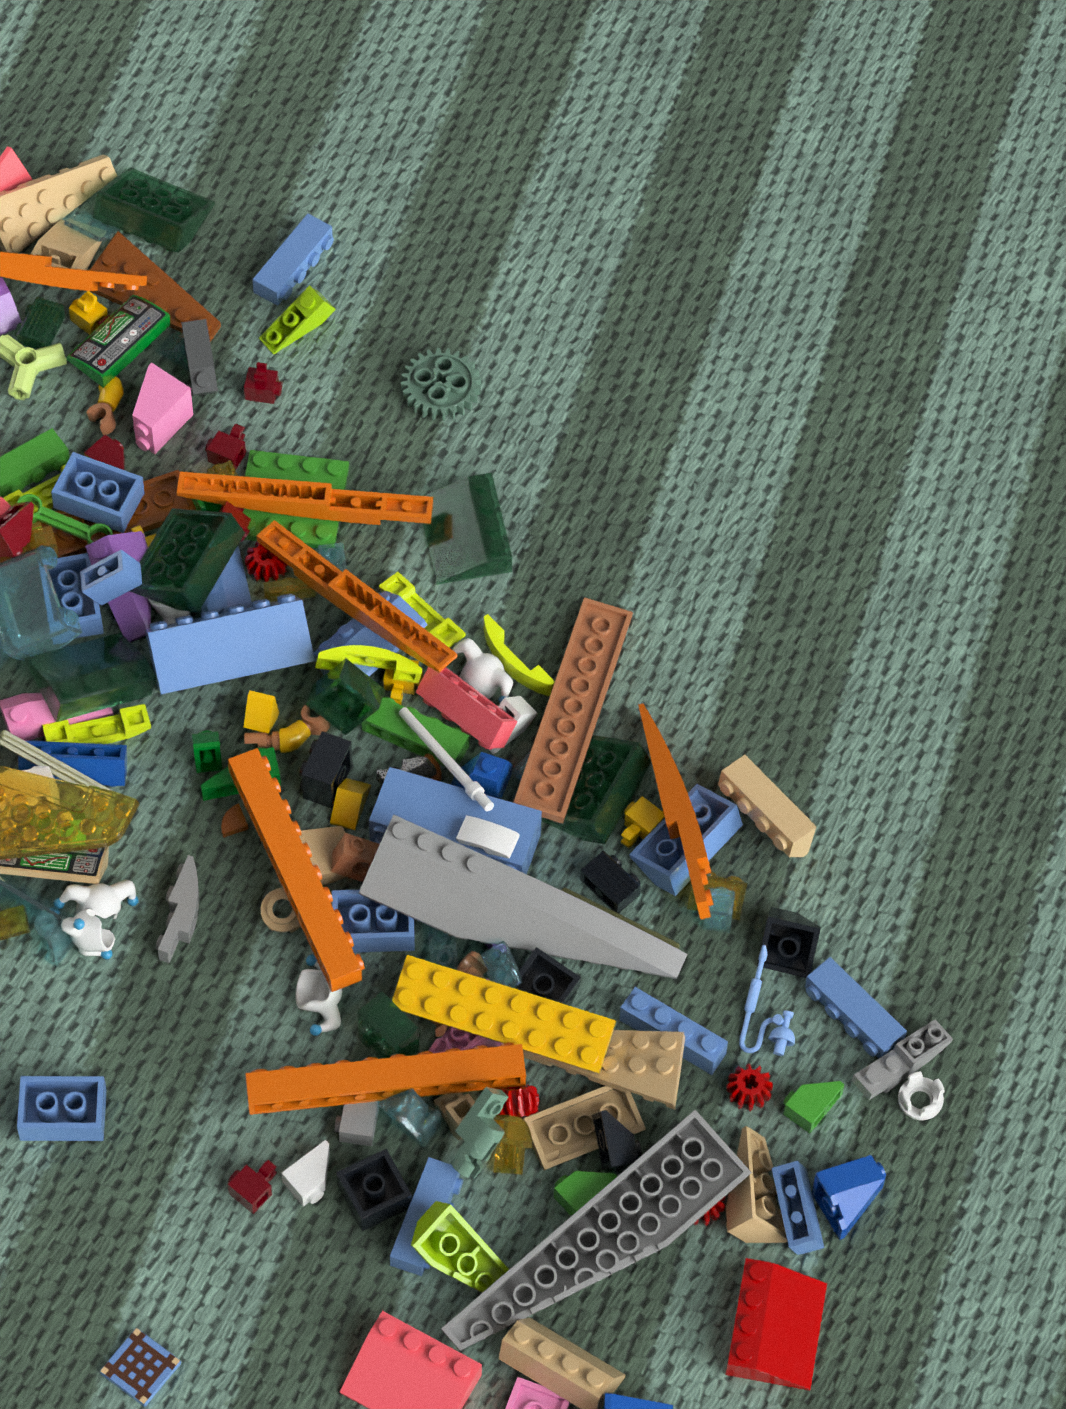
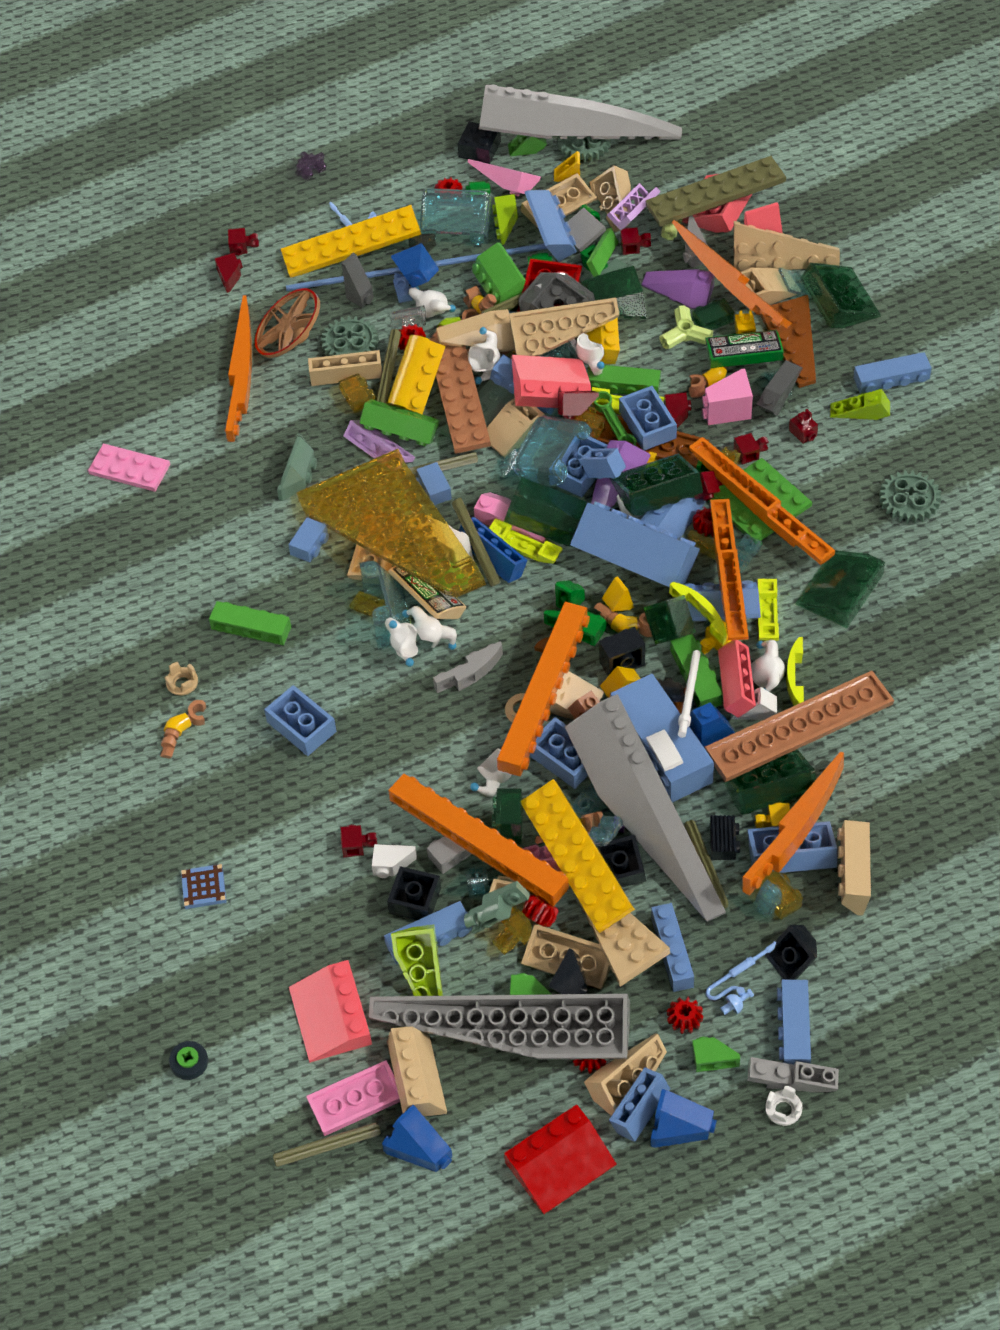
camera: 50 degrees right, 5 degrees down
clear light blue slope [378,1089,429,1138] -> none

